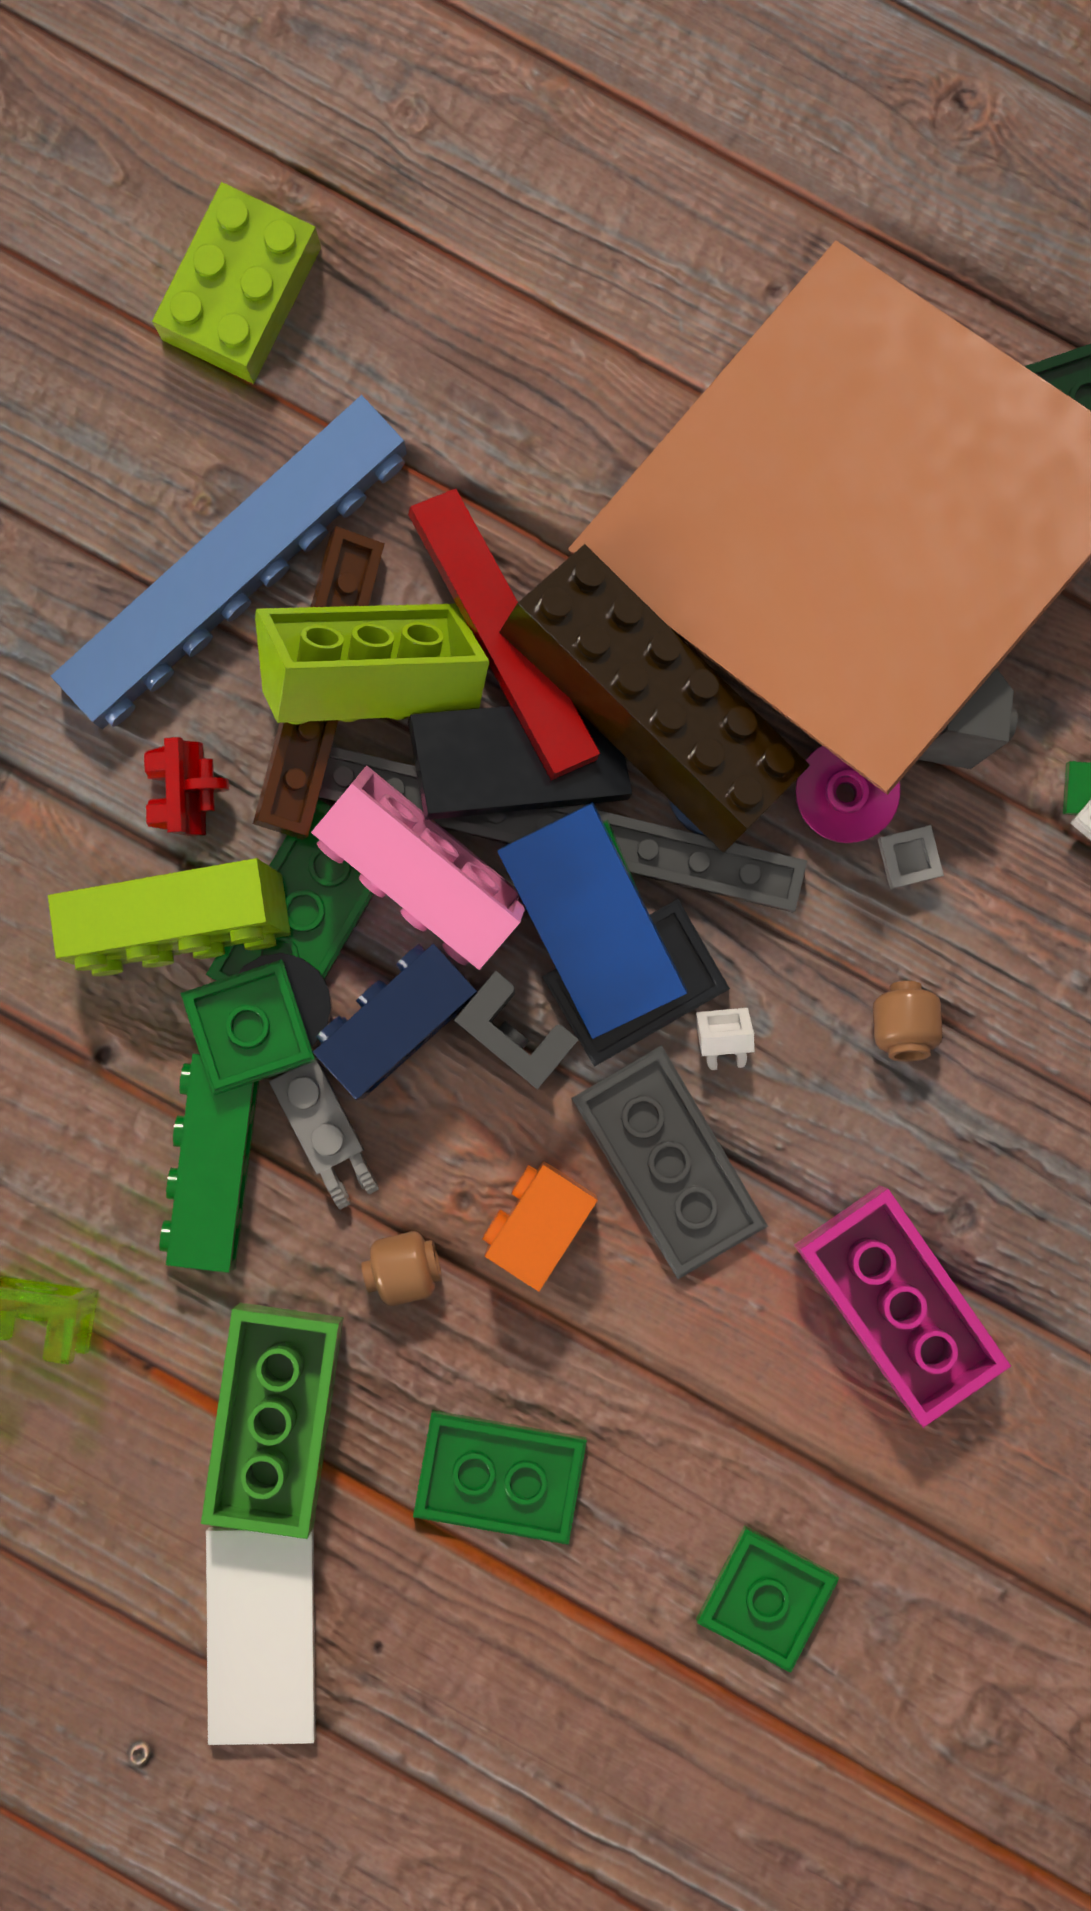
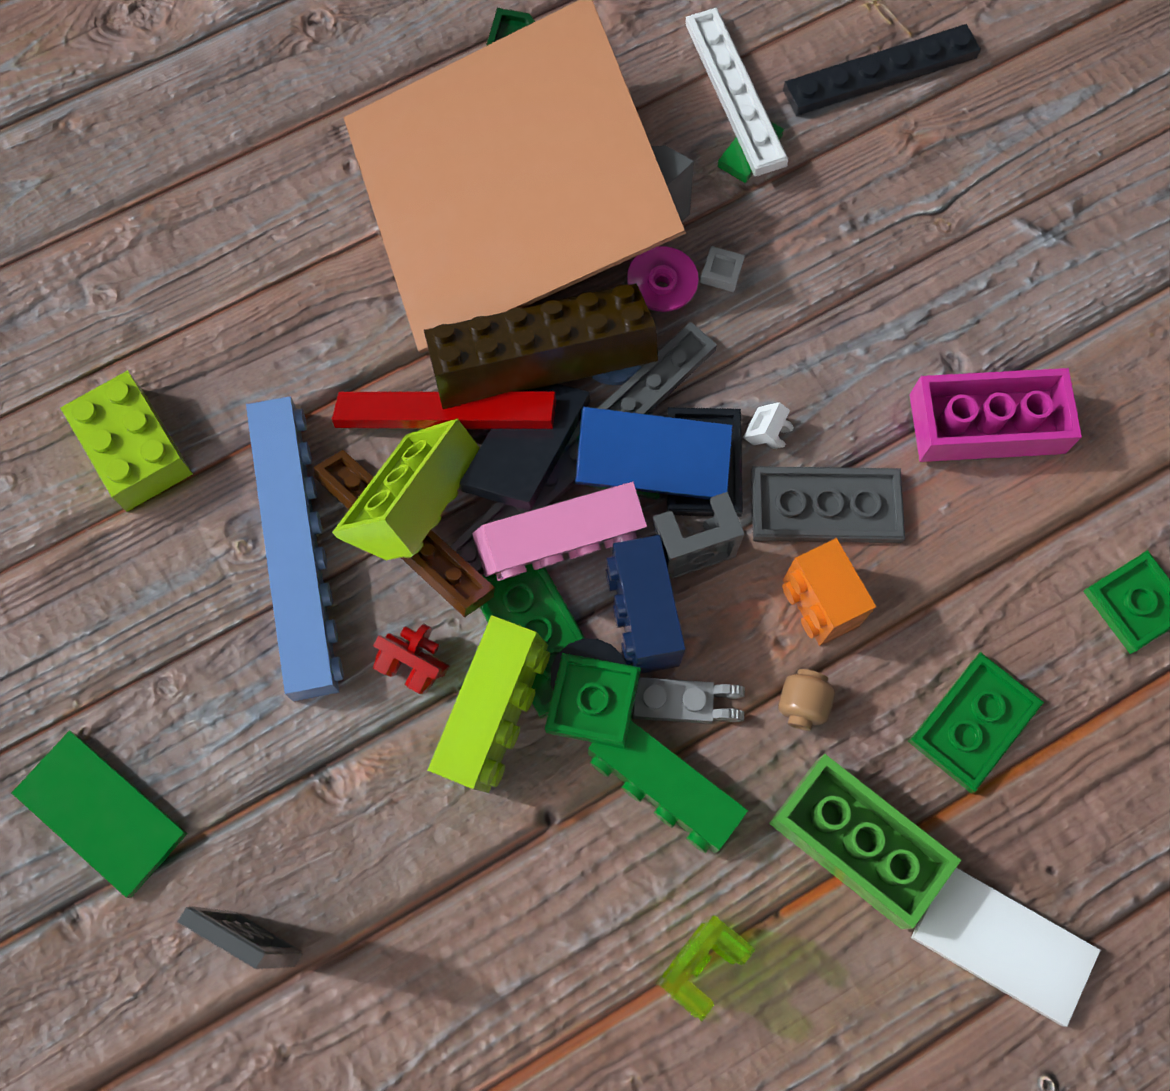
camera: 60 degrees left, 15 degrees down
medium nougat head [873,981,943,1062] -> none

